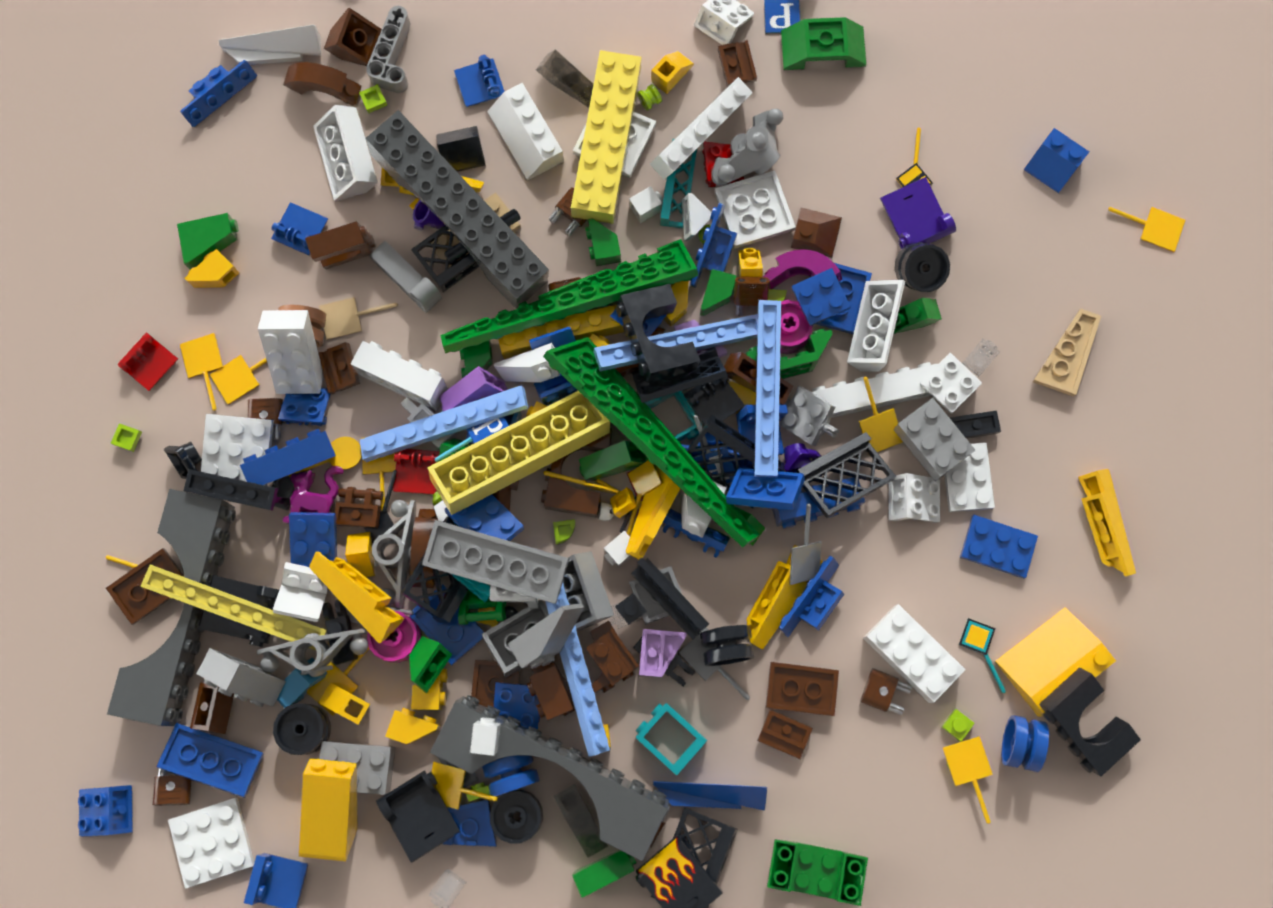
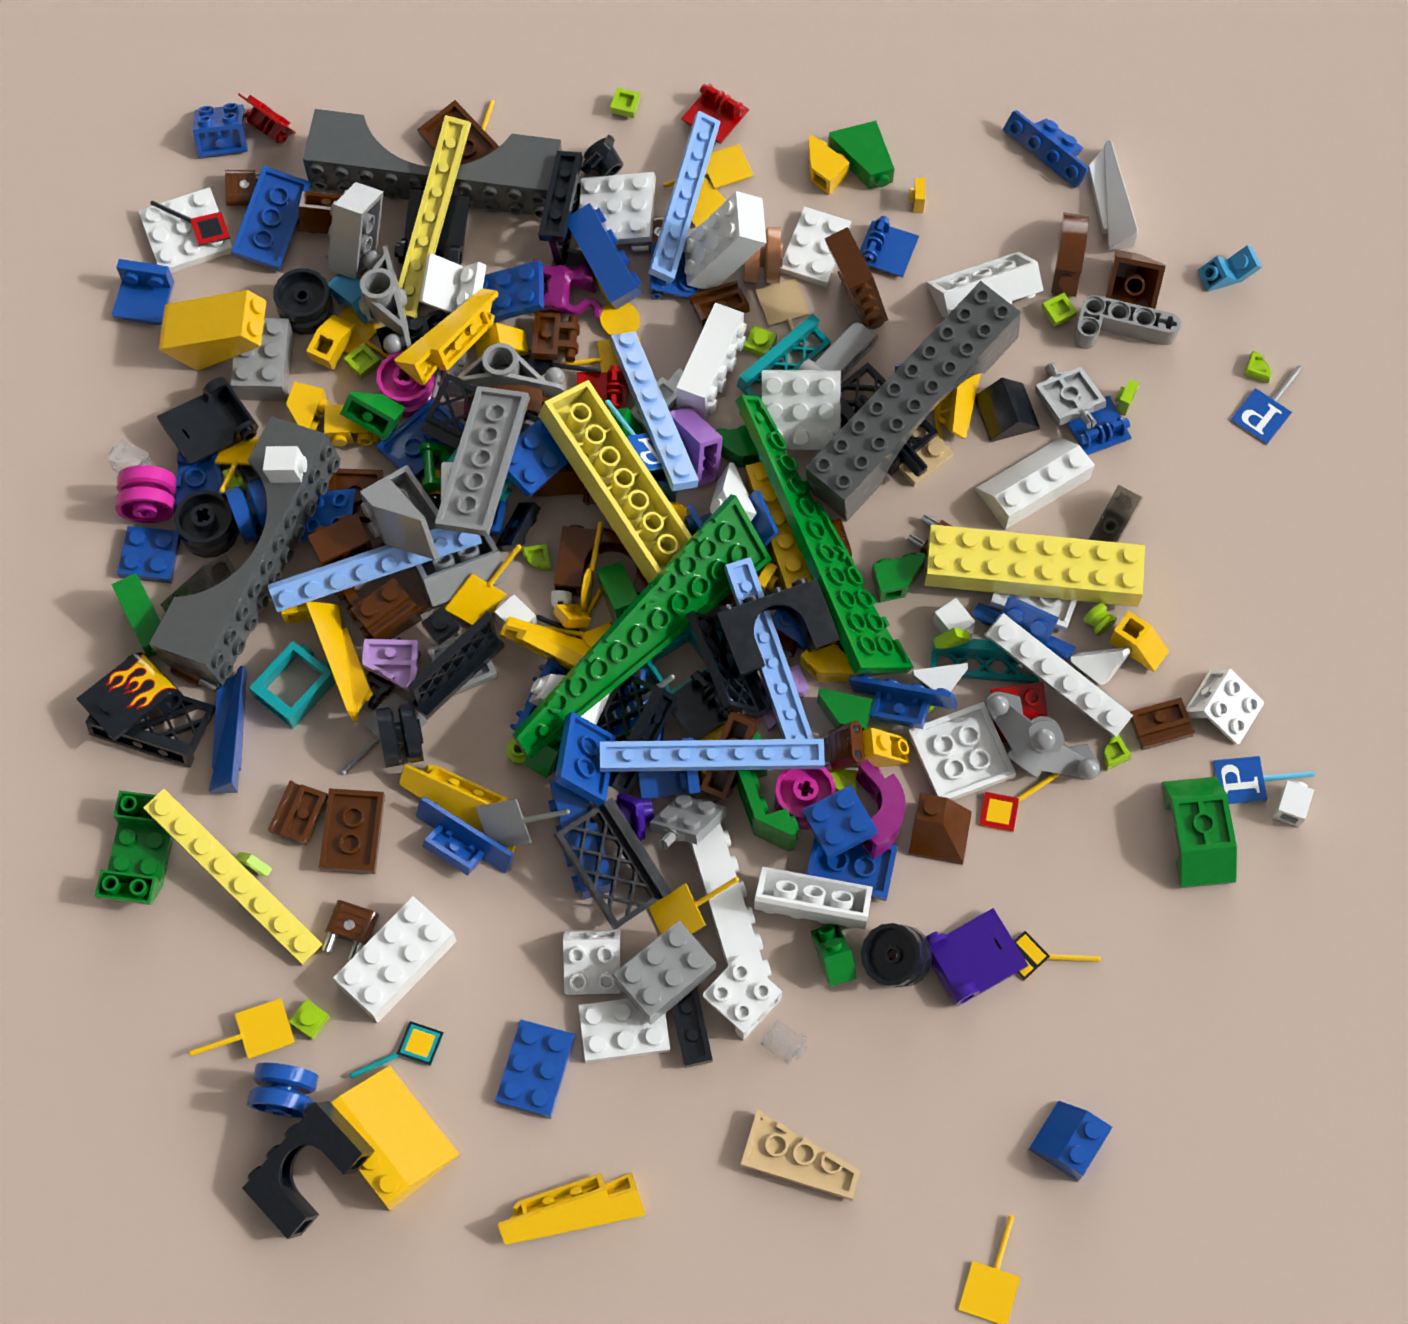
camera: 85 degrees right, 10 degrees down
none -> dark pink wheel [115,465,176,523]
none -> blue plate [117,526,181,583]
none -> light yellow plate [143,789,323,966]
none -> piece [150,200,230,246]
none -> tile [236,852,272,877]
none -> red hinge [238,93,296,144]
none -> yellow wedge [306,601,372,722]
none -> lime plate [344,343,381,379]
none -> yellow piece [444,544,521,625]
none -> black plate [496,502,541,552]
none -> lime plate [506,739,526,764]
none -> light blue plate [648,111,721,284]
none -> teal fence [736,314,831,400]
none -> lime plate [744,325,777,357]
none -> white plate [762,370,841,450]
none -> white plate [780,206,852,288]
none -> yellow plate [909,178,925,213]
none -> lime tile [933,628,972,649]
none -> blue bracket [972,595,1076,659]
none -> piece [979,773,1060,832]
none -> light grey plate [1035,362,1106,429]
none -> white slope [1071,647,1131,686]
none -> lime tile [1103,734,1132,771]
none -> lime plate [1115,379,1139,415]

